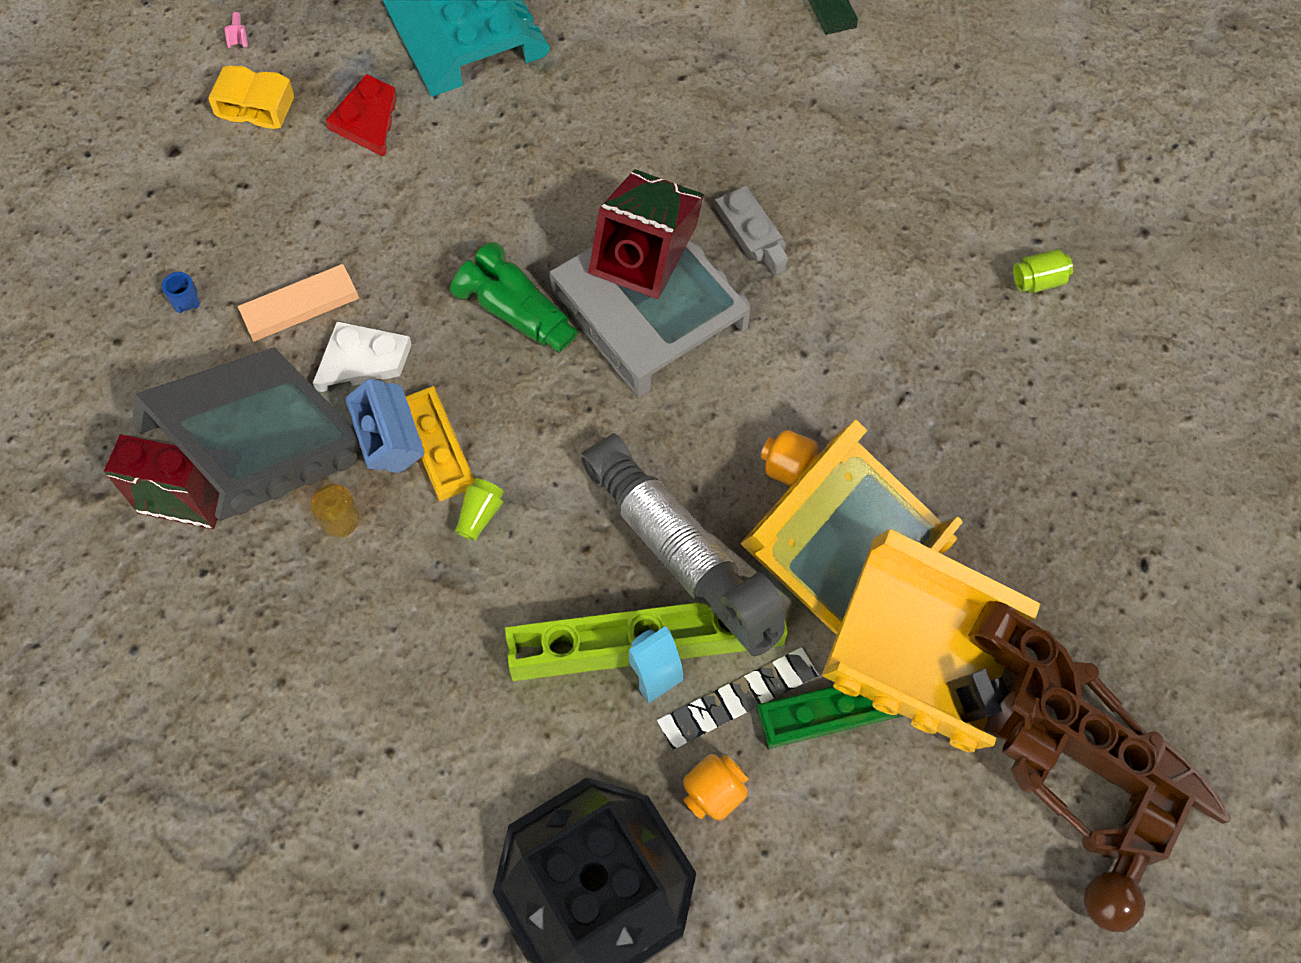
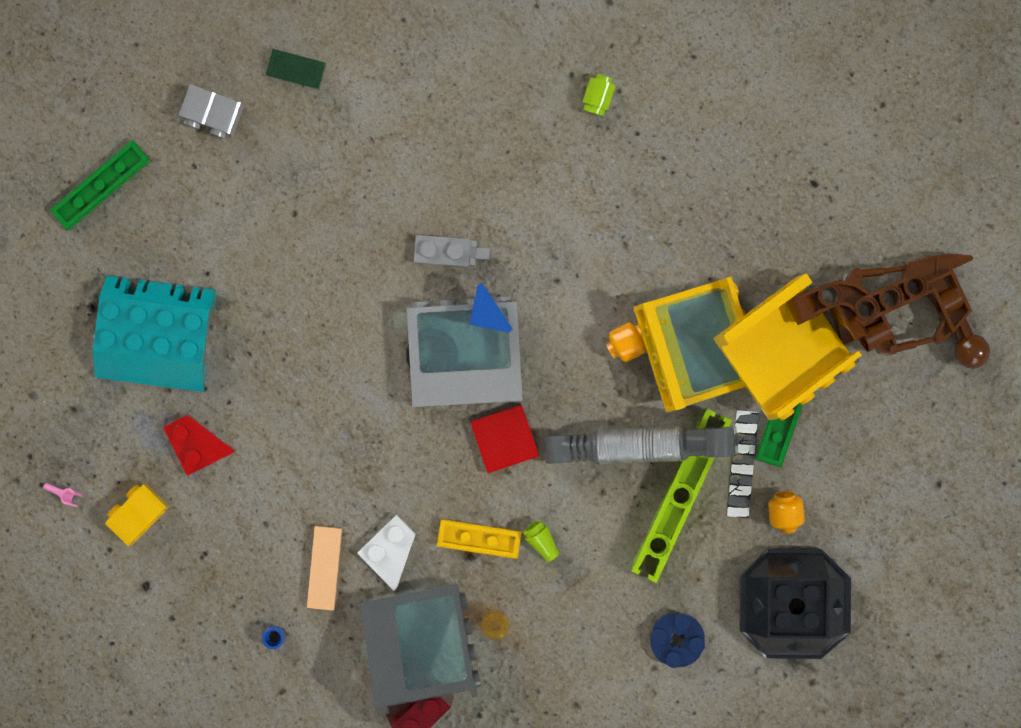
camera: 55 degrees left, 25 degrees up
medium blue brick [345,379,424,473] -> none
green piece [450,242,578,353] -> none
dark red slope [588,169,704,299] -> none
medium azure slope [629,626,684,704] -> none
black tile [947,669,1009,723] -> none
none -> blue slope [470,283,513,333]
none -> red tile [470,404,539,474]
none -> dark blue plate [650,612,705,668]

